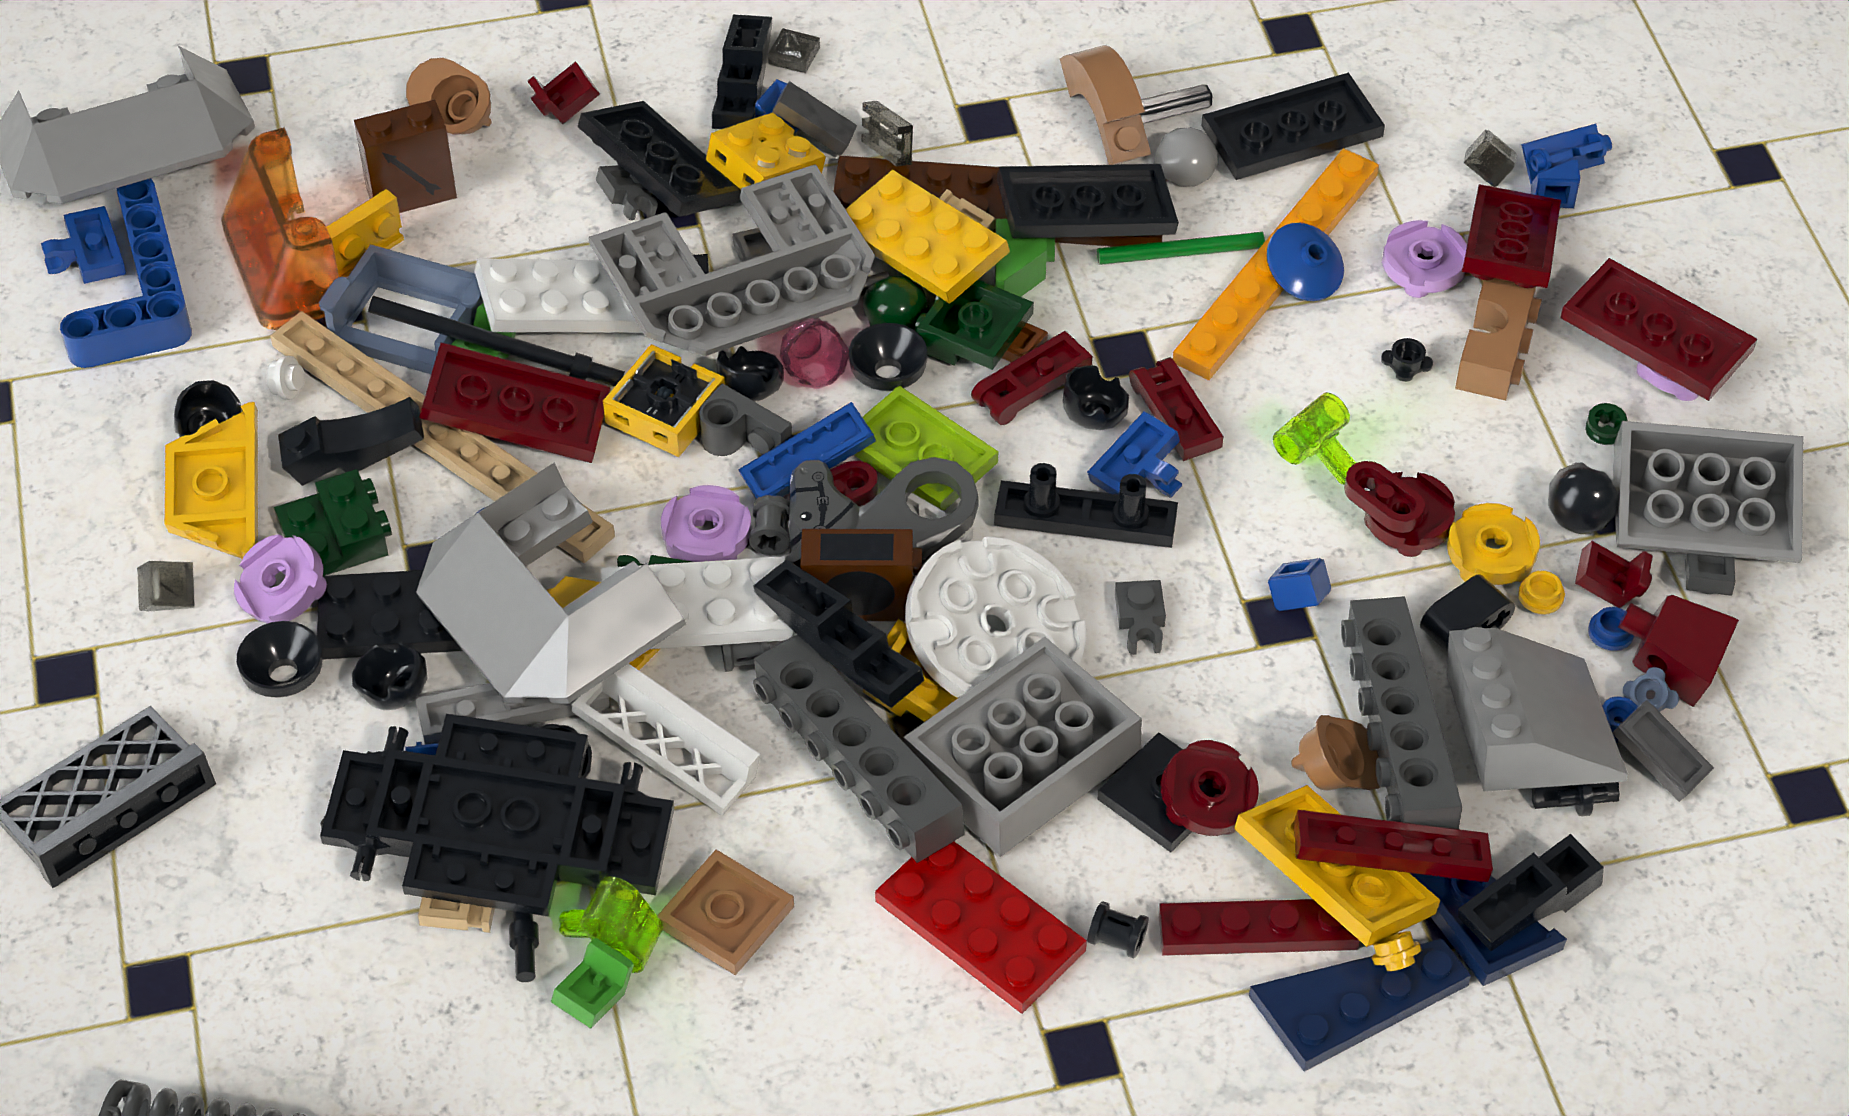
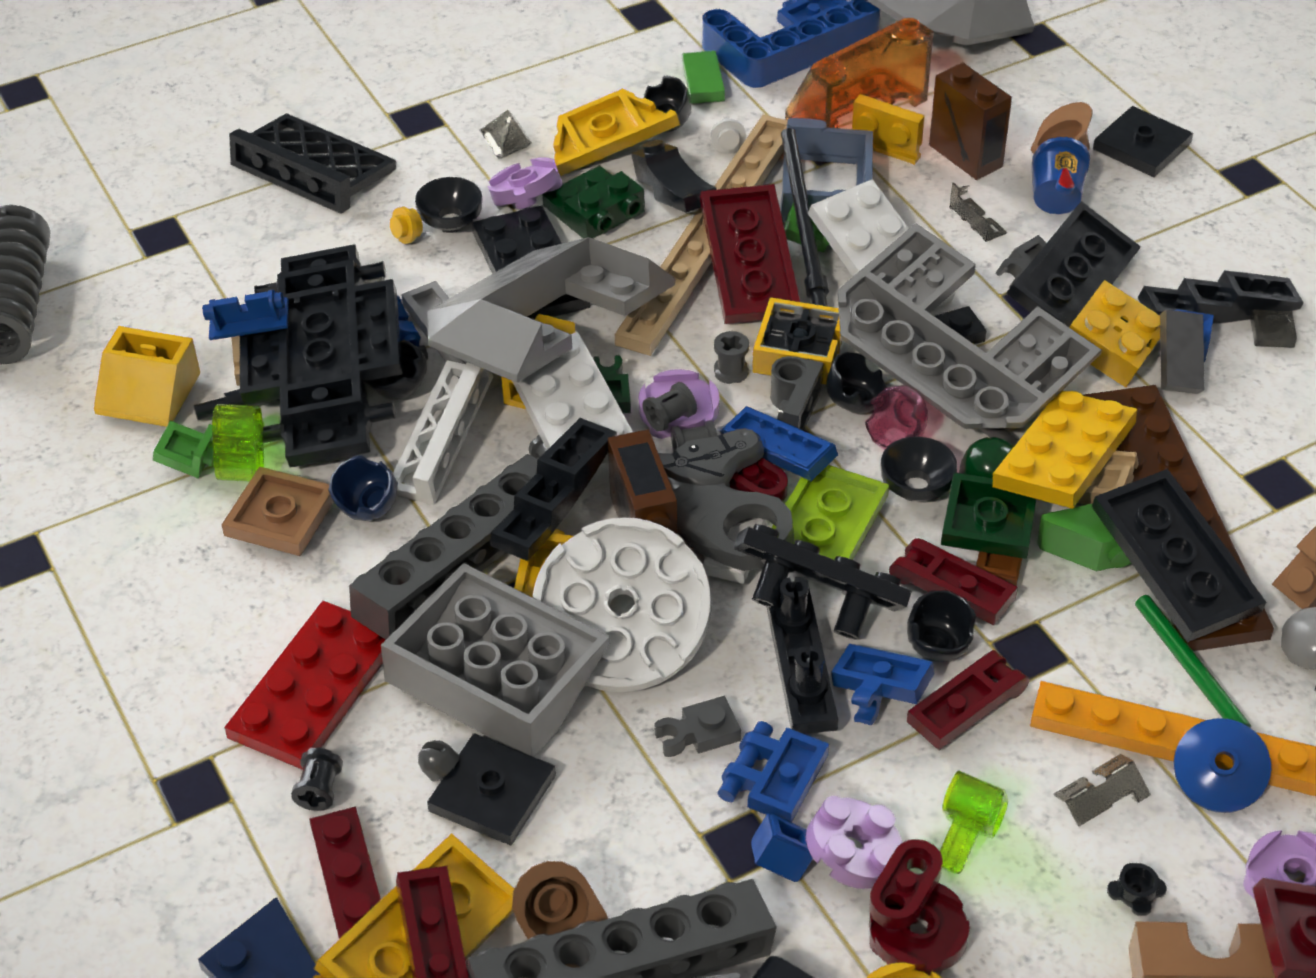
camera: 75 degrees right, 5 degrees down
black hair [352,642,428,710] -> none
dark red bracket [528,61,600,124] -> none
clear smoke tile [861,101,913,166] -> none
dark red plate [1161,740,1259,836] -> none
none -> yellow slope [94,326,201,427]
none -> blue hinge [202,289,289,341]
none -> dark blue hair [328,455,398,521]
none -> yellow plate [389,206,423,244]
none -> dark grey hinge [418,740,459,782]
none -> dark grey bush [642,382,697,432]
none -> bright green tile [682,51,725,104]
none -> dark grey bush [714,331,749,384]
none -> blue plate [717,721,829,822]
none -> black plate [733,524,912,640]
none -> lavender plate [806,796,902,889]
none -> clear smoke piece [949,182,1007,242]
none -> blue hat [1031,137,1090,214]
none -> clear smoke piece [1054,754,1151,827]
none -> black plate [1093,106,1193,177]

